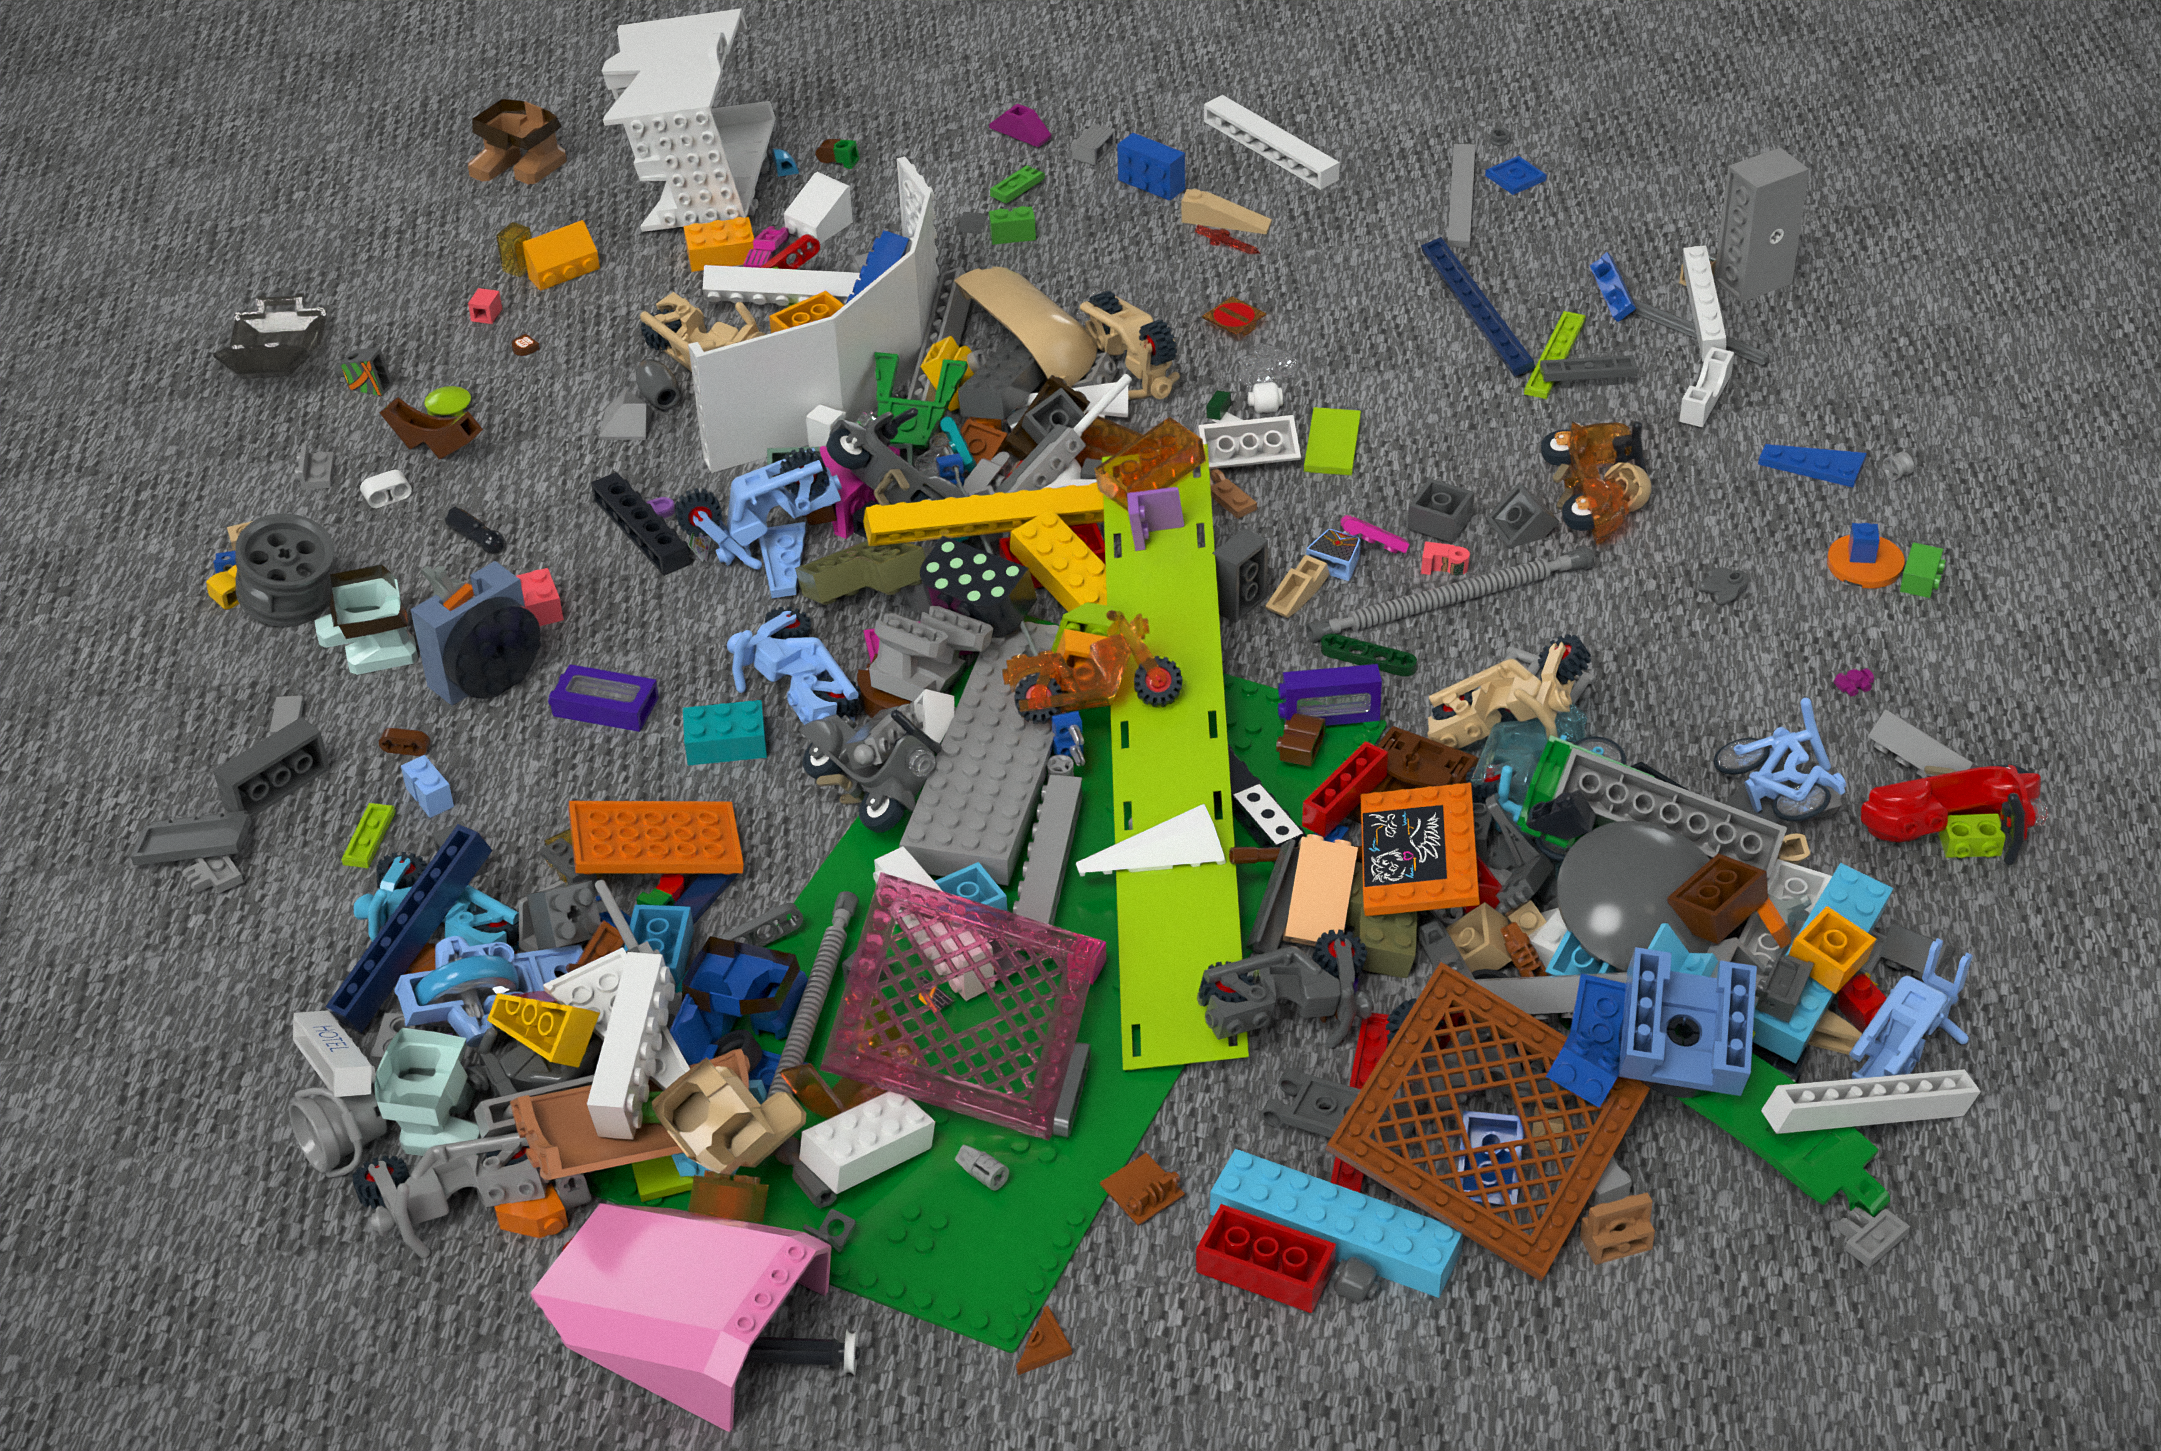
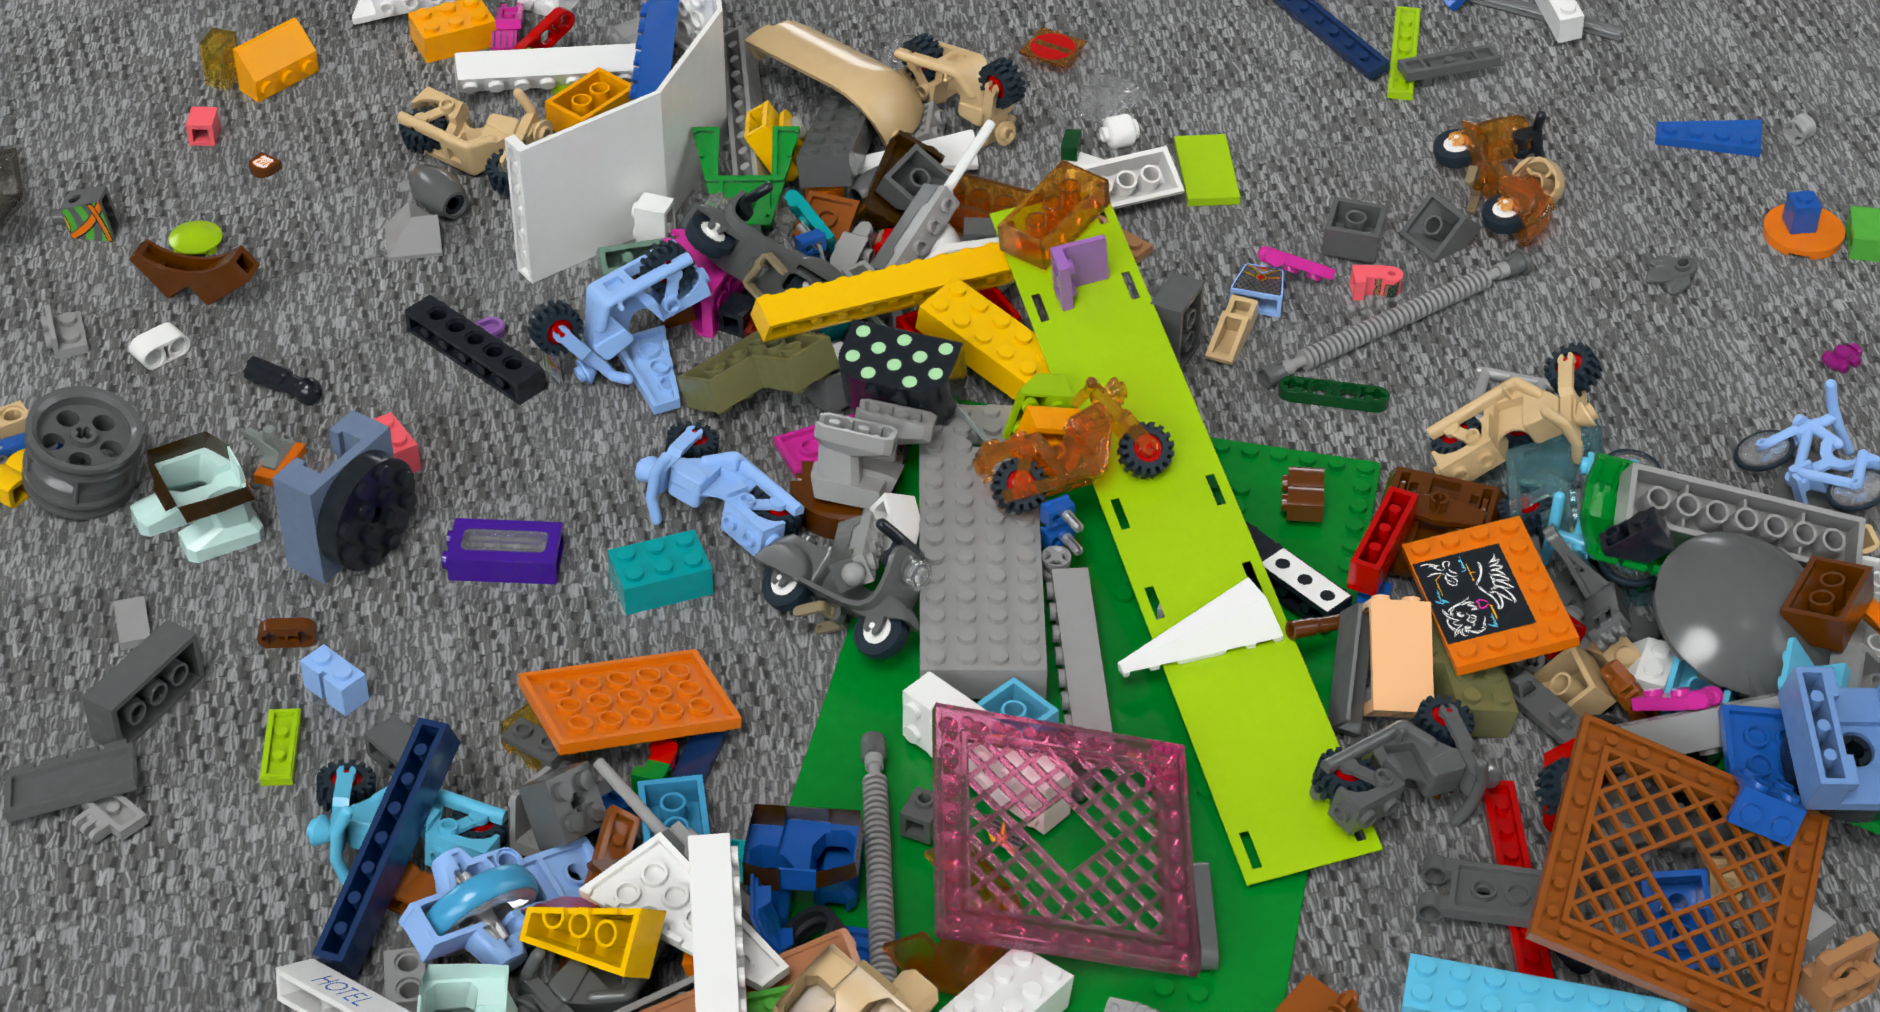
camera: 15 degrees left, 0 degrees up
dark grey beam [699,903,803,952] -> none
dark purple piece [1278,664,1382,726] -> none
white arch [1679,347,1734,427] -> none
none -> dark pink hinge [1631,686,1724,711]

